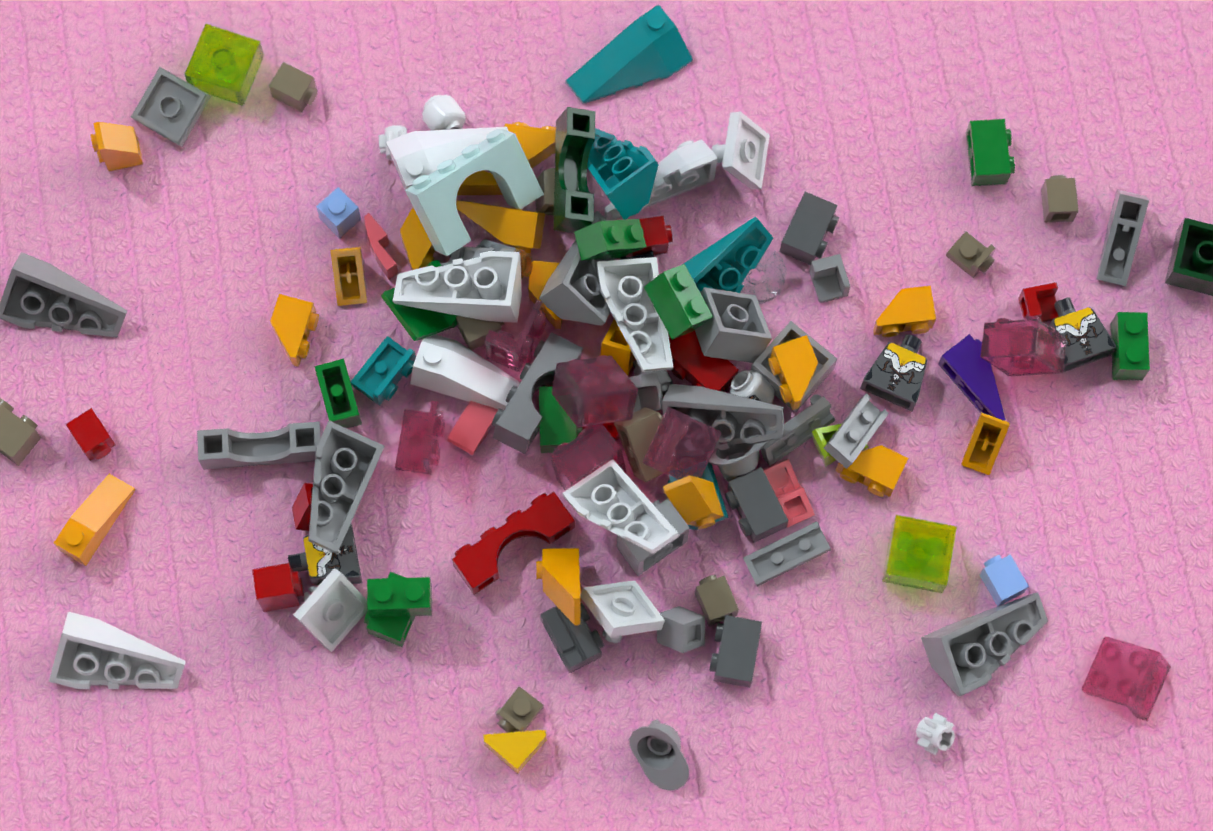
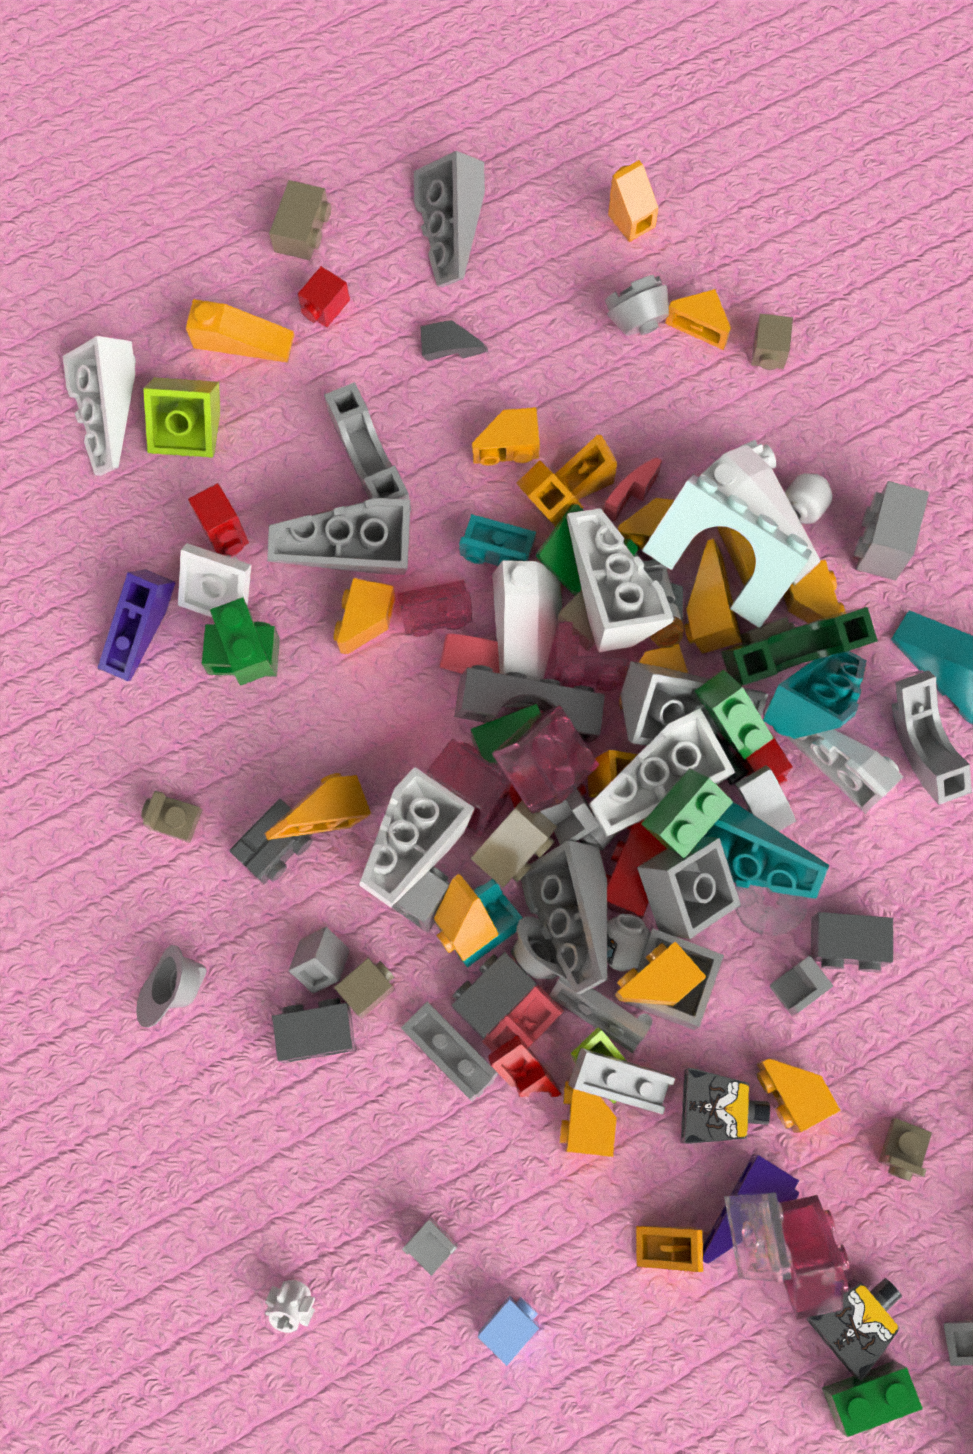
camera: 75 degrees right, 0 degrees up
light grey plate [131,67,211,147] -> none
clear neon green brick [184,24,264,106] -> none
torso [288,524,362,585] -> none
green brick [314,358,362,428] -> none
light blue brick [316,187,361,239] -> none
red arch [452,492,575,595] -> none
yellow slope [483,730,547,774] -> none
white tile [580,580,665,643] -> none
clear pink bracket [642,407,721,480] -> none
white tile [711,111,770,190] -> none
clear neon green brick [882,515,957,593] -> none
light grey wedge [921,593,1048,696] -> none
red panel [1018,282,1059,326] -> none
none -> dark purple slope [98,569,176,681]
none -> lime slope [143,377,220,458]
none -> light orange slope [333,578,396,655]
none -> light grey panel [402,1217,459,1276]
none -> dark grey slope [420,320,488,361]
none -> red slope [487,1035,562,1097]
none -> light orange slope [516,460,584,527]
none -> light grey cone [605,275,669,336]
none -> light orange slope [665,289,731,350]
none -> clear plate [724,1192,792,1282]
none -> slope [735,765,796,831]
none -> light grey brick [854,481,929,581]
none -> light grey arch [892,670,972,805]

